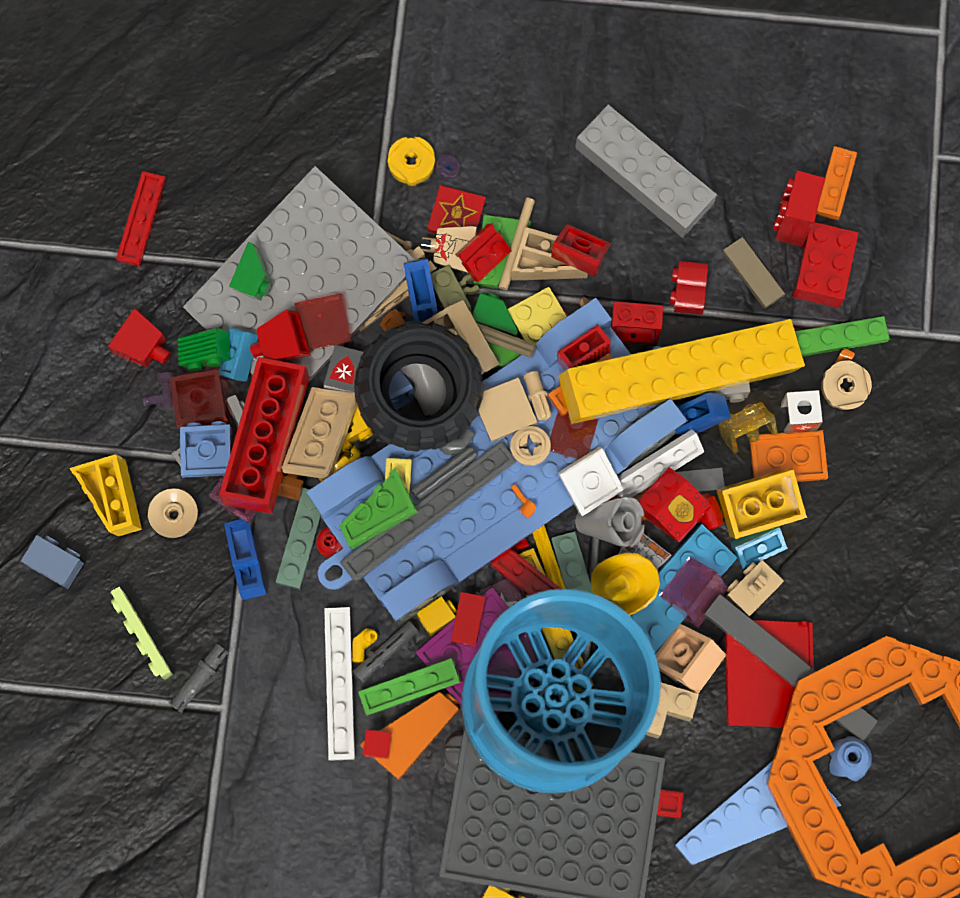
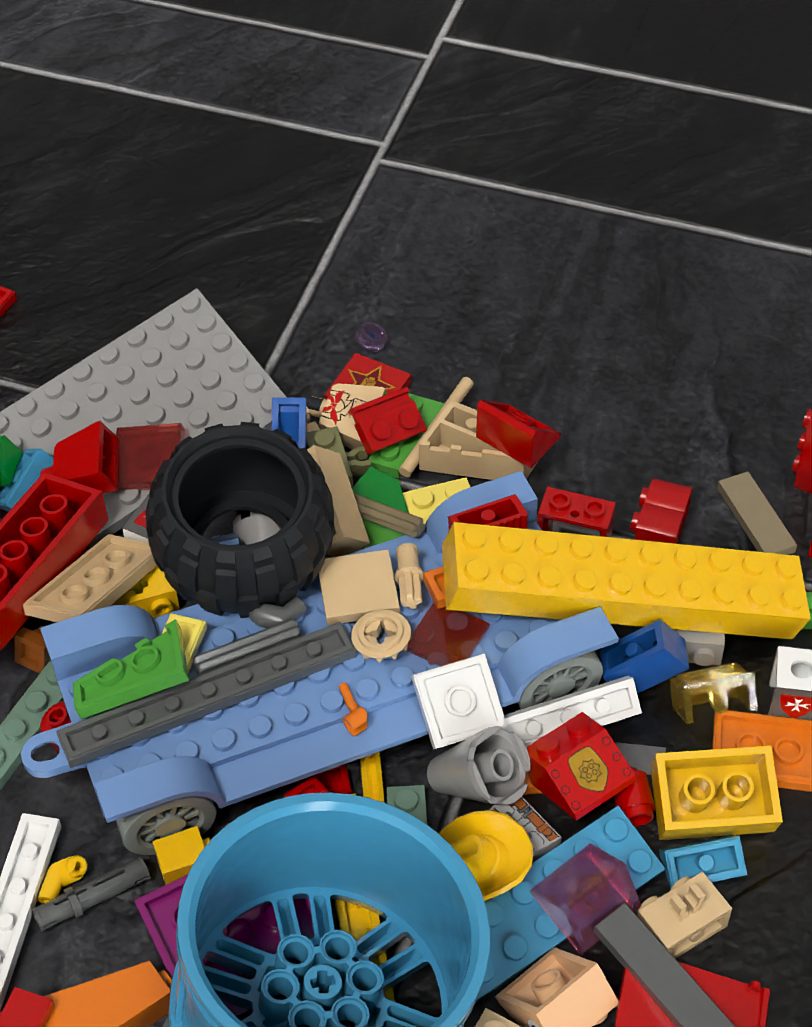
camera: 15 degrees right, 25 degrees down
green slope [229,241,271,301] -> none
bright green plate [358,658,462,716] -> none
yellow plate [388,137,435,186] -> none
light grey brick [576,105,717,238] -> none

